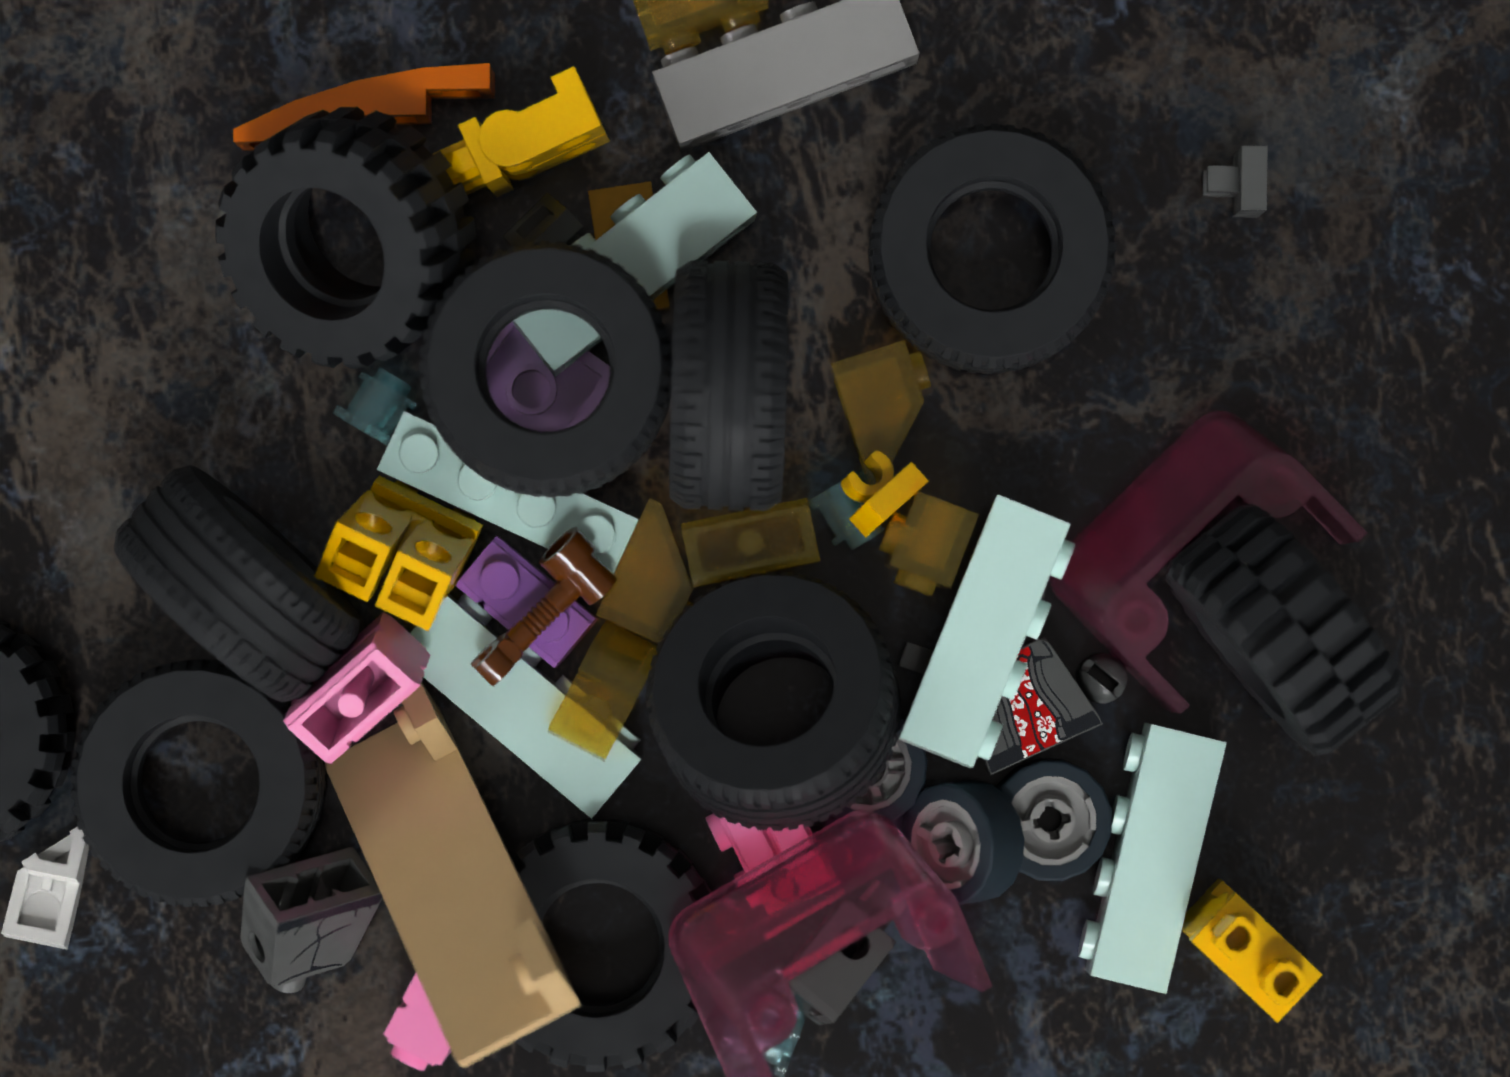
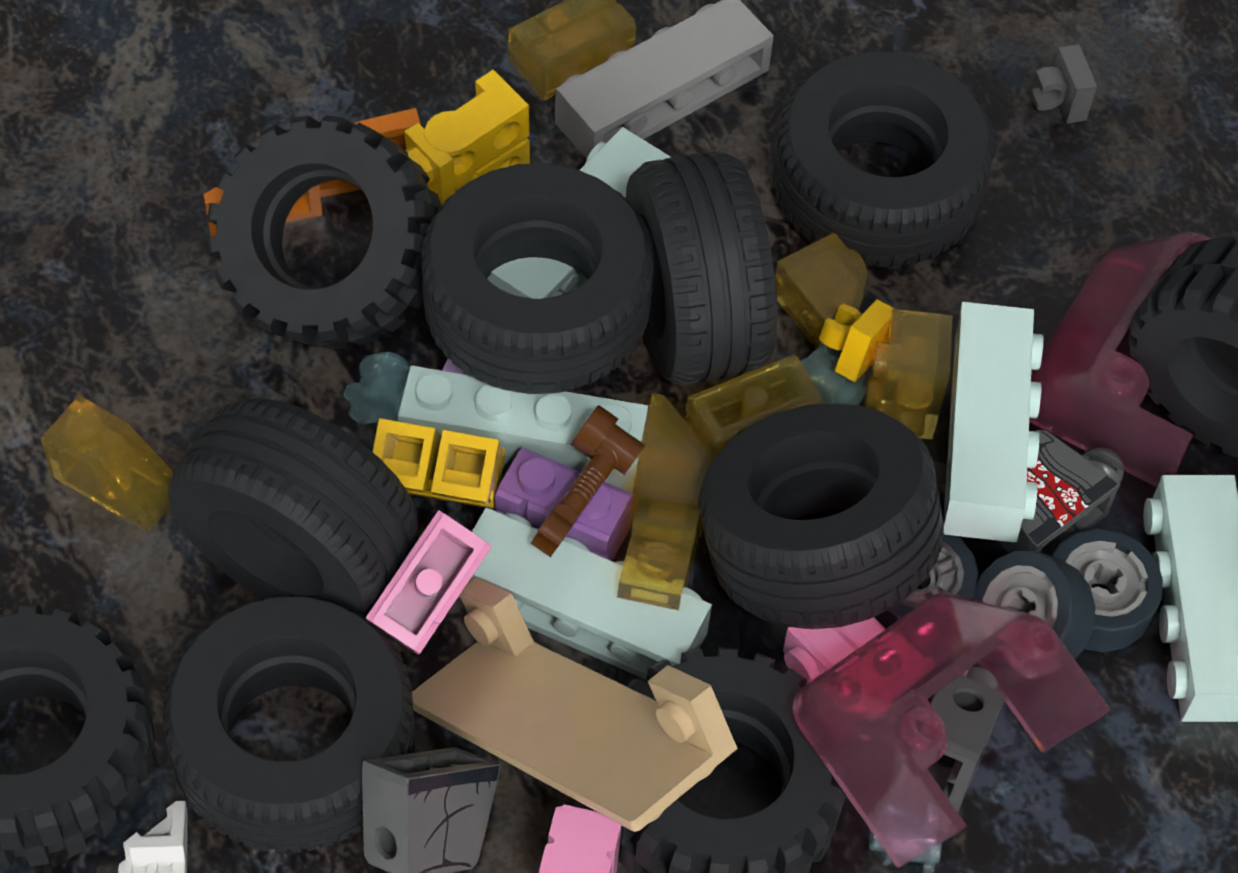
camera: 20 degrees left, 30 degrees down
none -> clear yellow slope [41,395,173,534]

